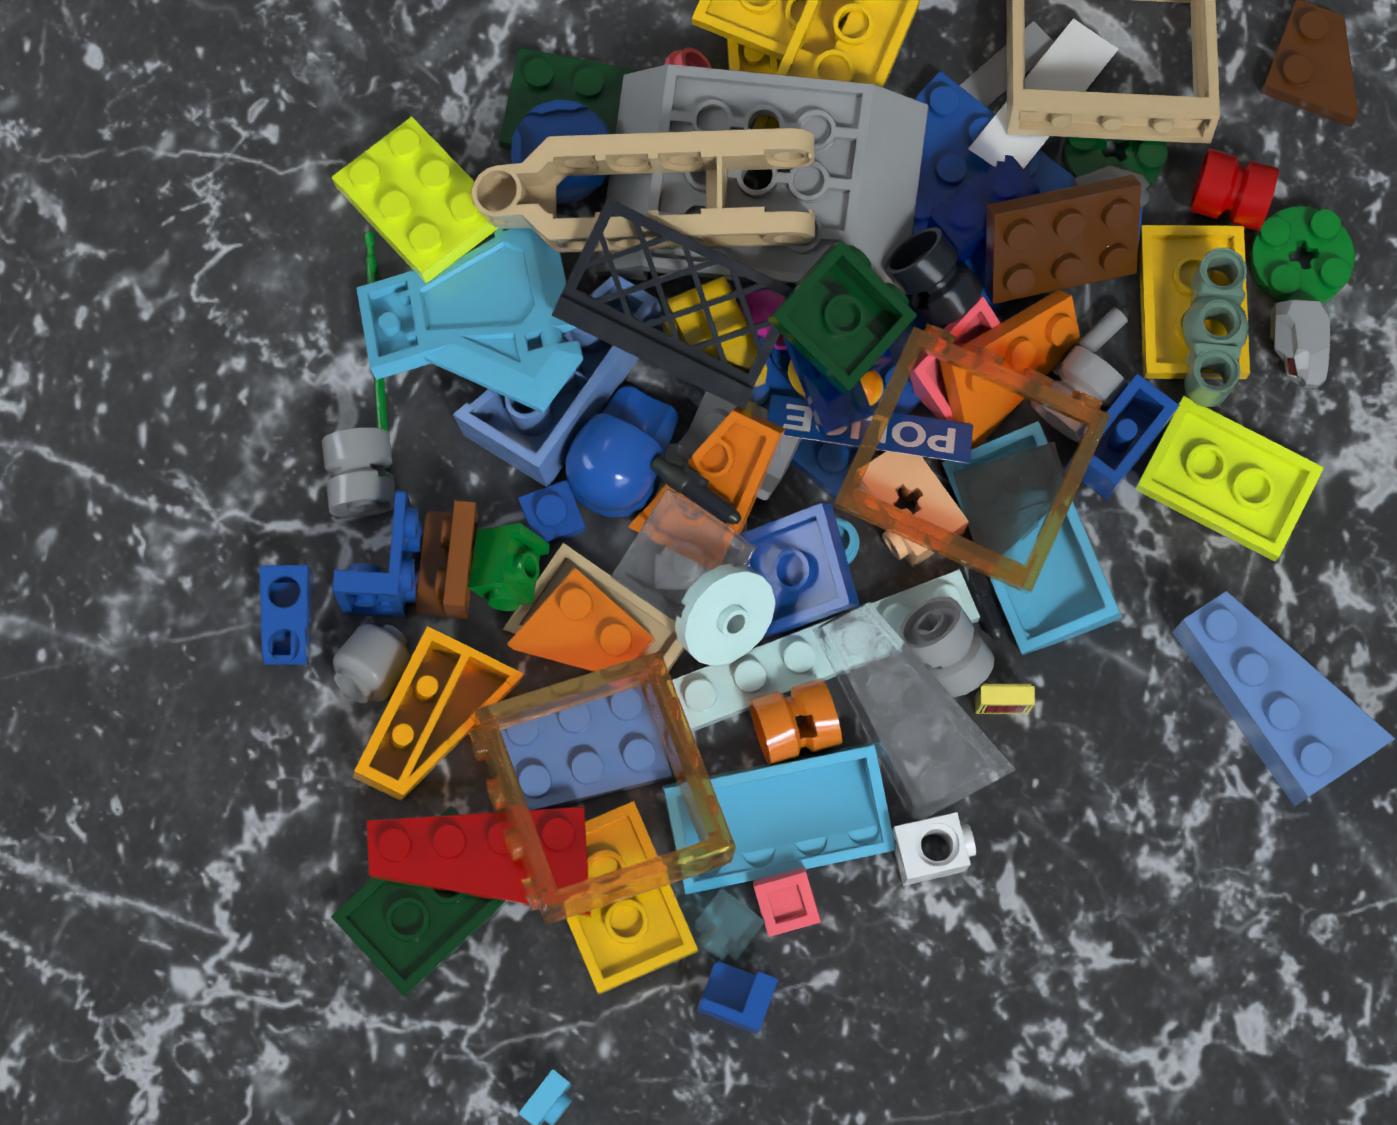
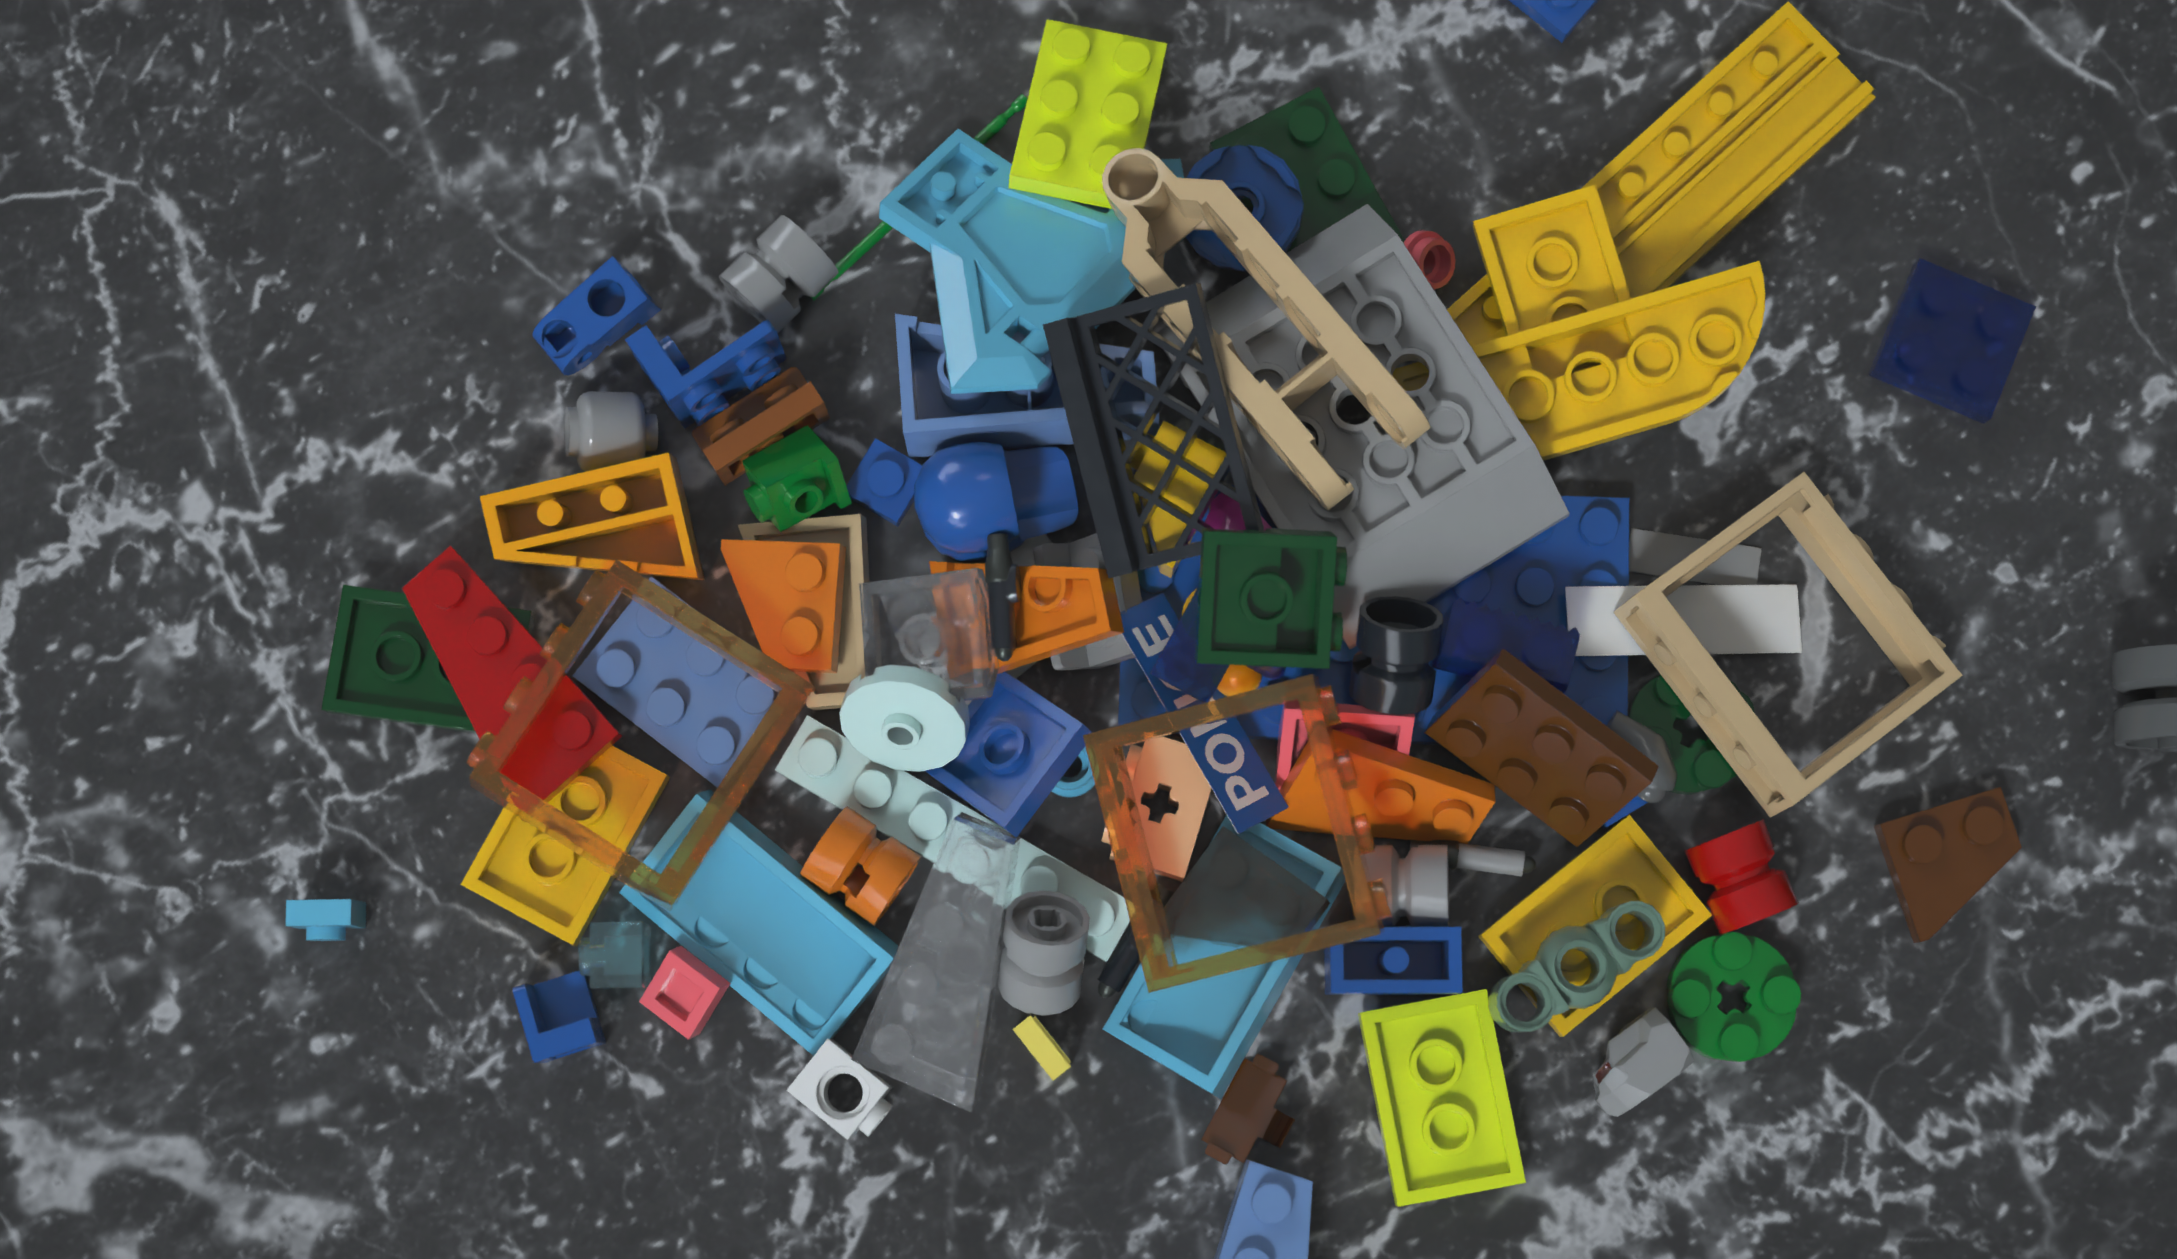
camera: 55 degrees right, 5 degrees up
none -> reddish brown piece [1201,1054,1295,1165]

